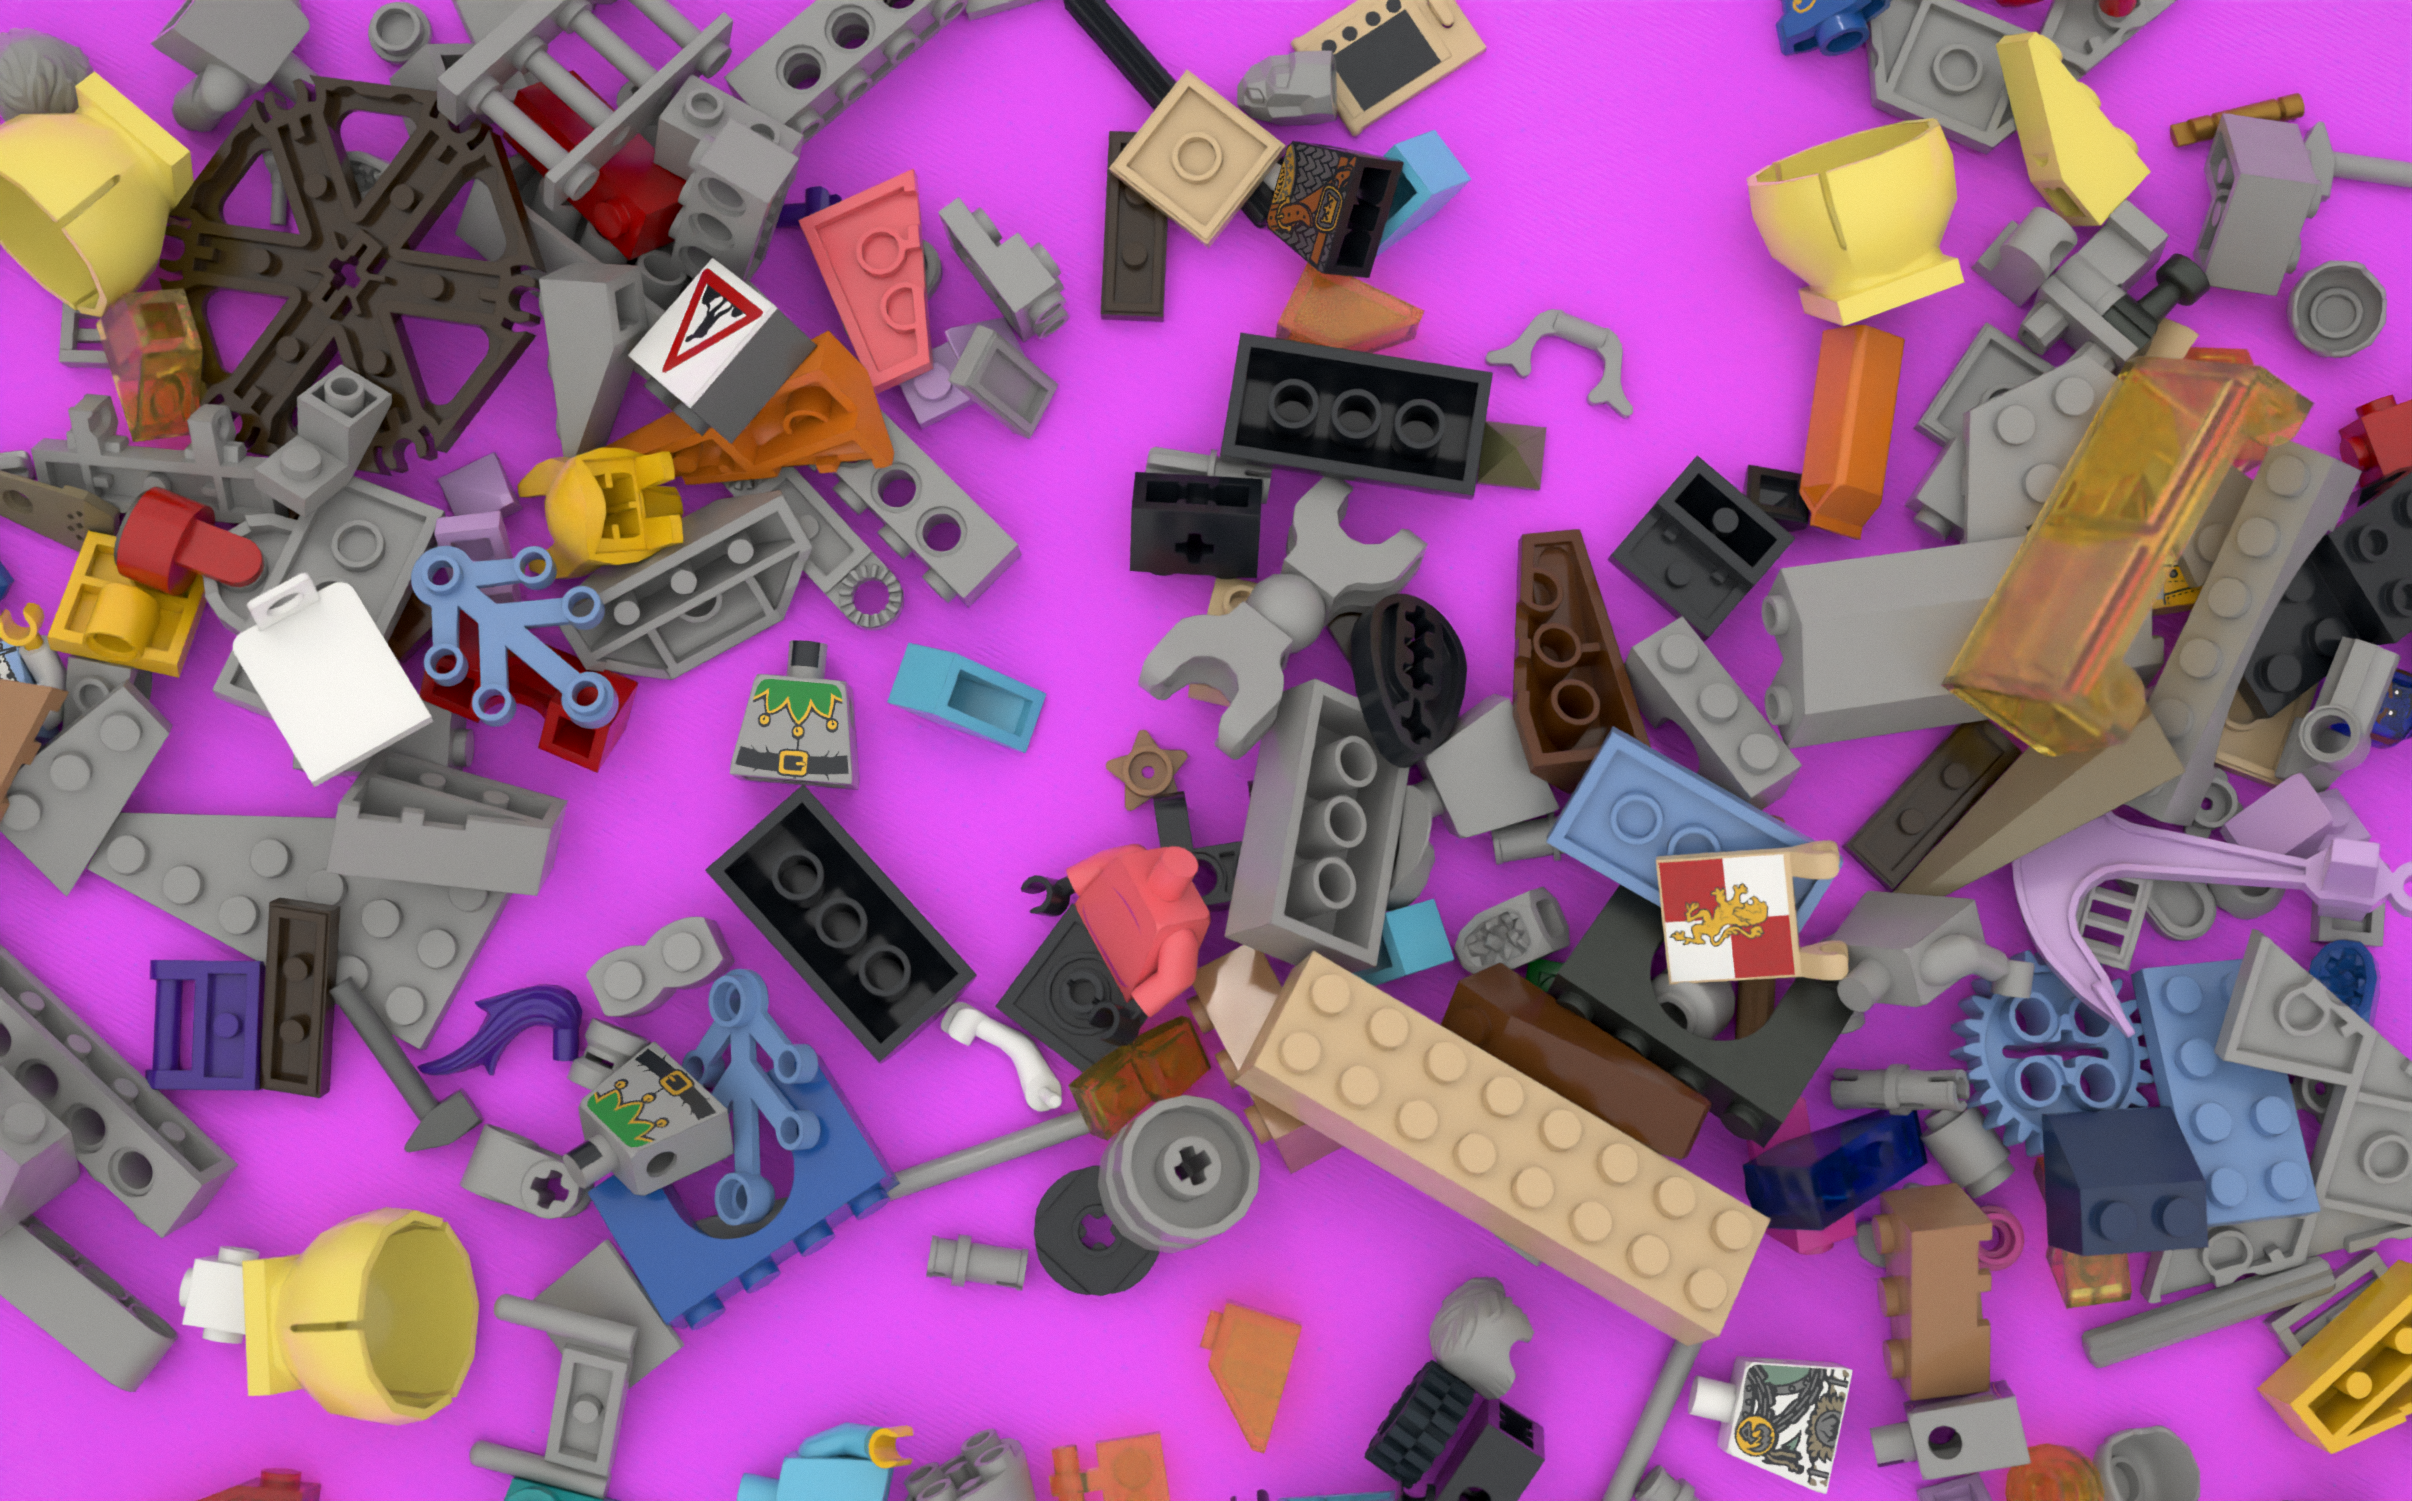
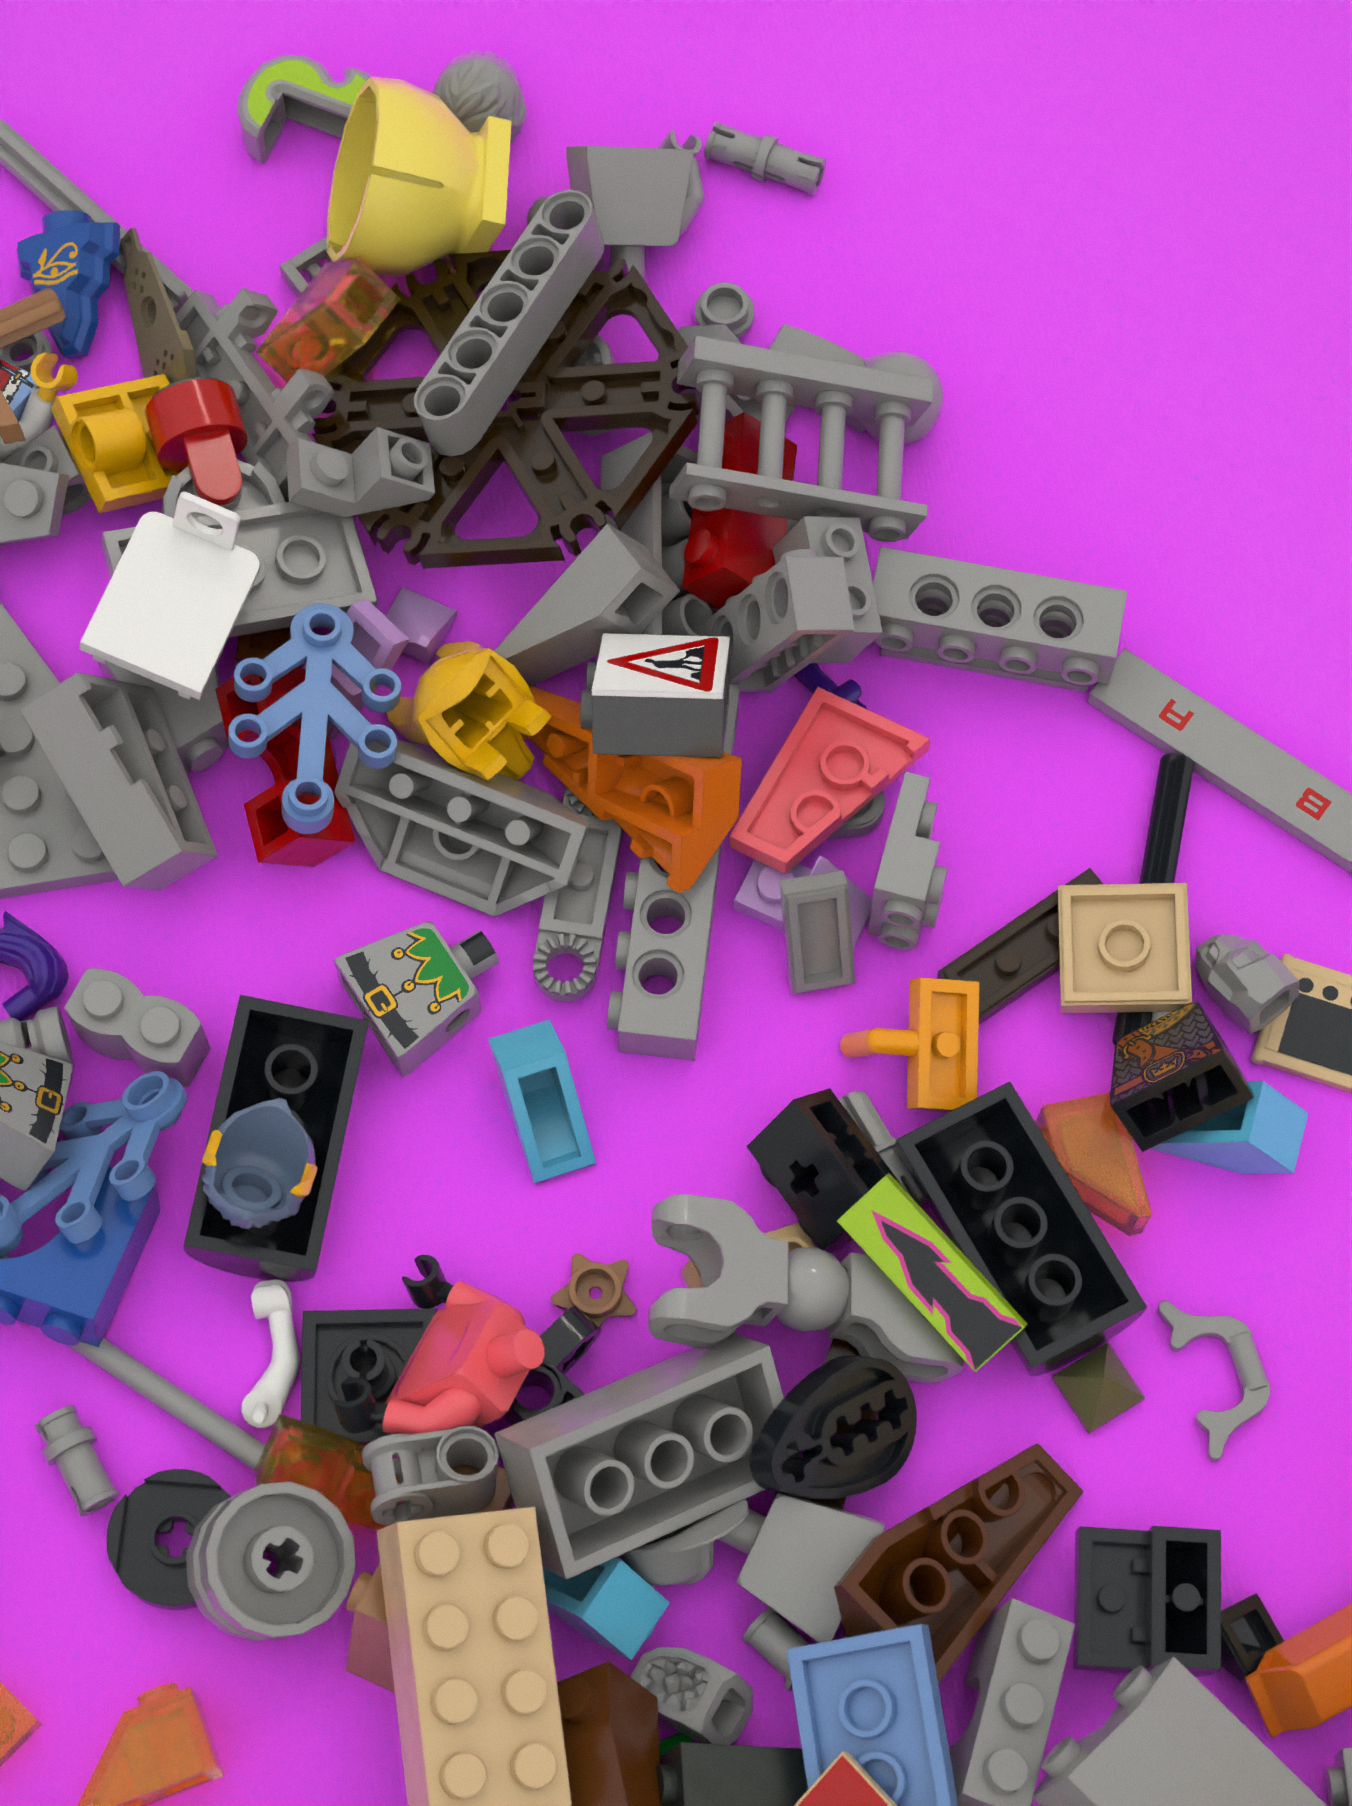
camera: 50 degrees right, 15 degrees down
none -> sand blue hair [202,1098,317,1229]
none -> light grey piece [361,1426,498,1526]
none -> light grey beam [414,189,604,456]
none -> tile [837,1173,1027,1372]
none -> light orange plate [840,977,979,1112]

